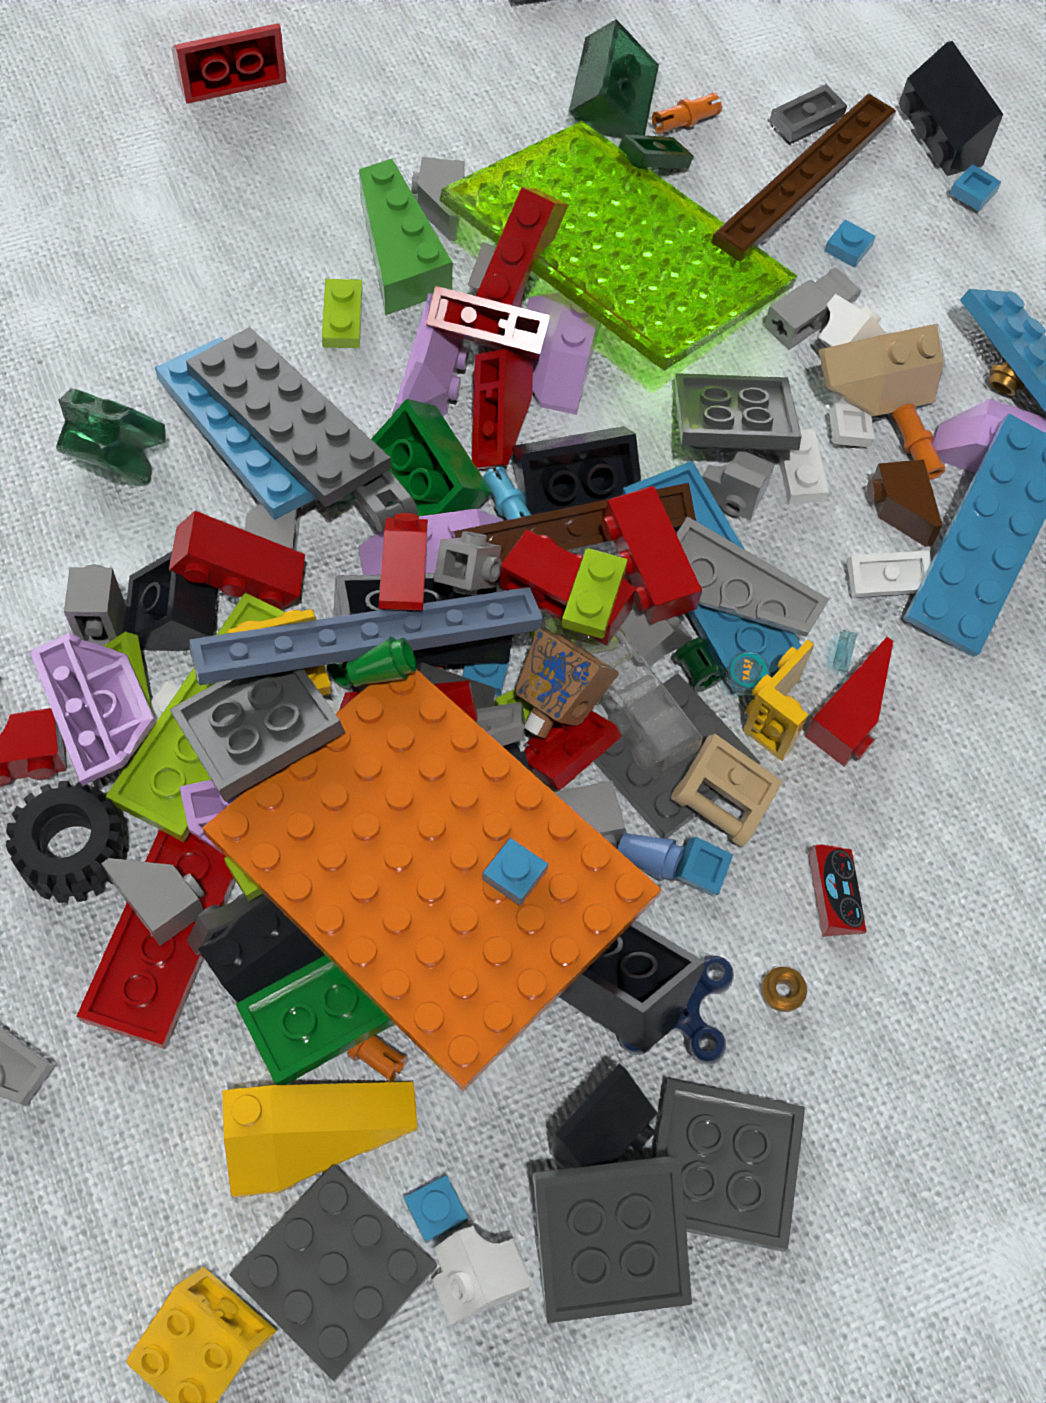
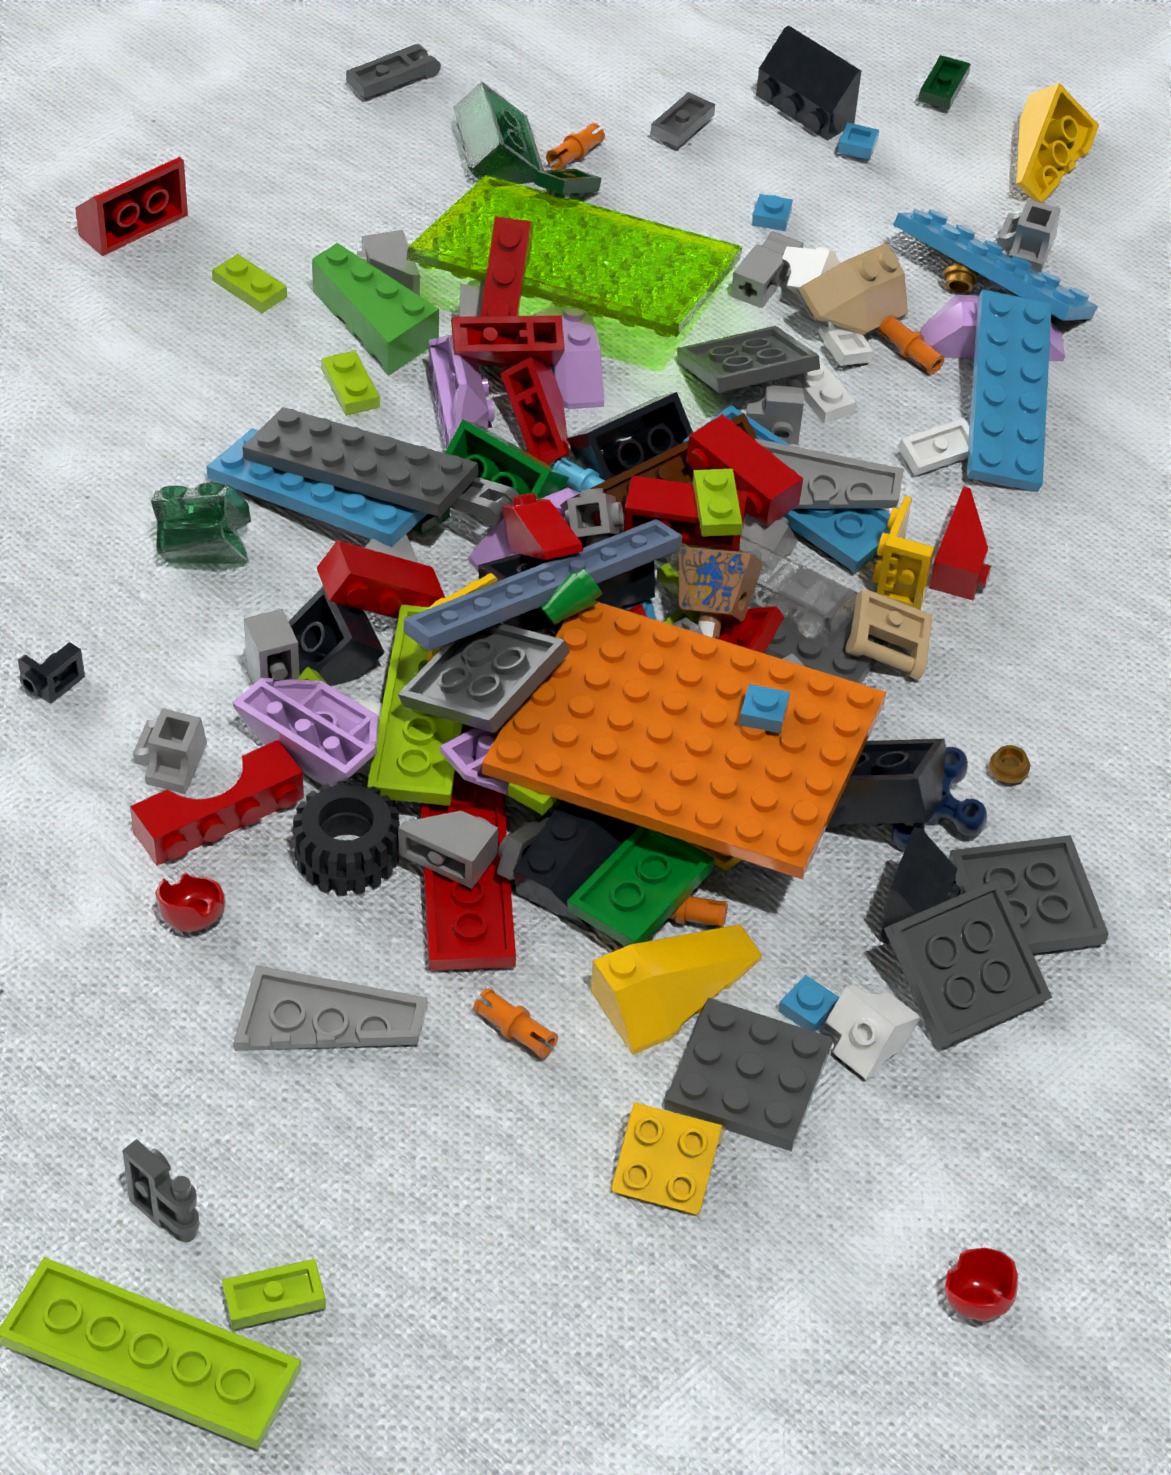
camera: 20 degrees left, 15 degrees down
dark green bush [674,637,726,692] -> none
dark azure plate [675,837,733,896] -> none
reddish brown tile [711,93,896,262] -> none
clear light blue tile [726,651,770,695] -> none
slope [808,844,867,937] -> none
clear light blue tile [832,630,857,673] -> none
reddish brown slope [867,459,943,547] -> none
none -> lime plate [212,254,287,313]
none -> orange pin [473,988,558,1058]

